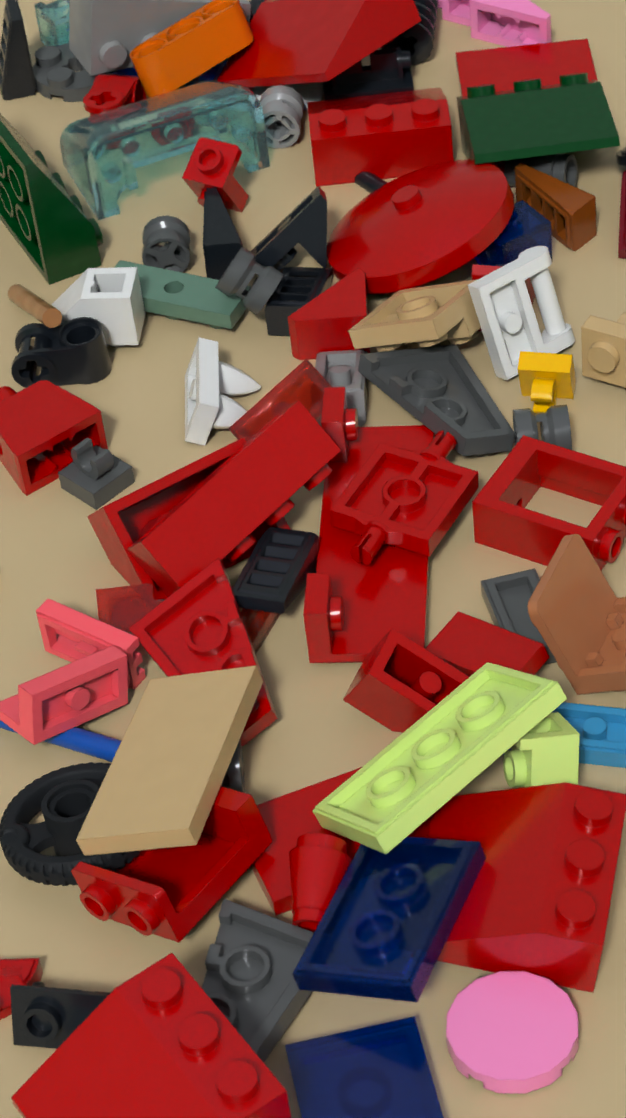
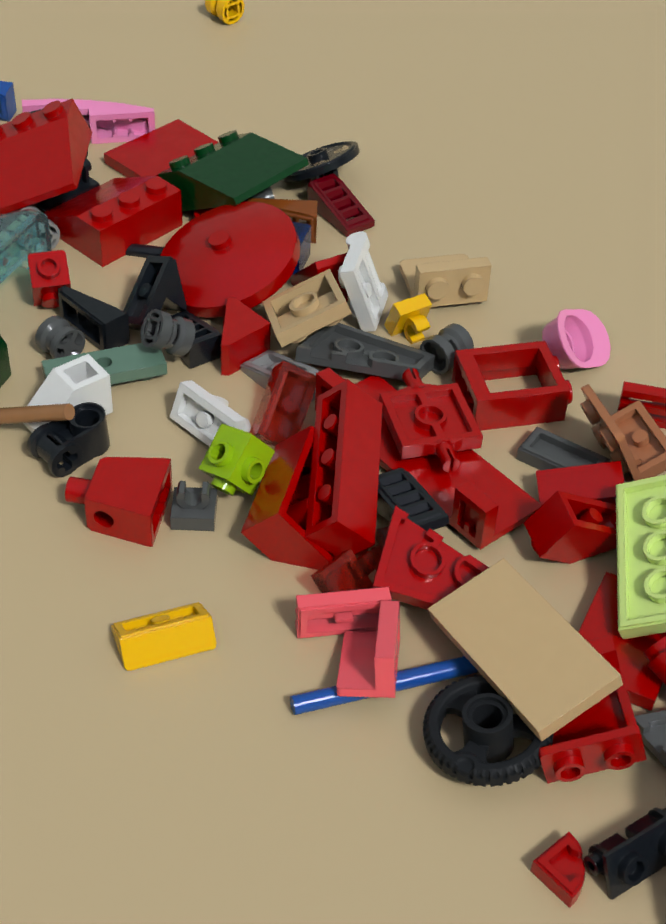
camera: 50 degrees left, 0 degrees up
none -> lime brick [198,423,275,496]

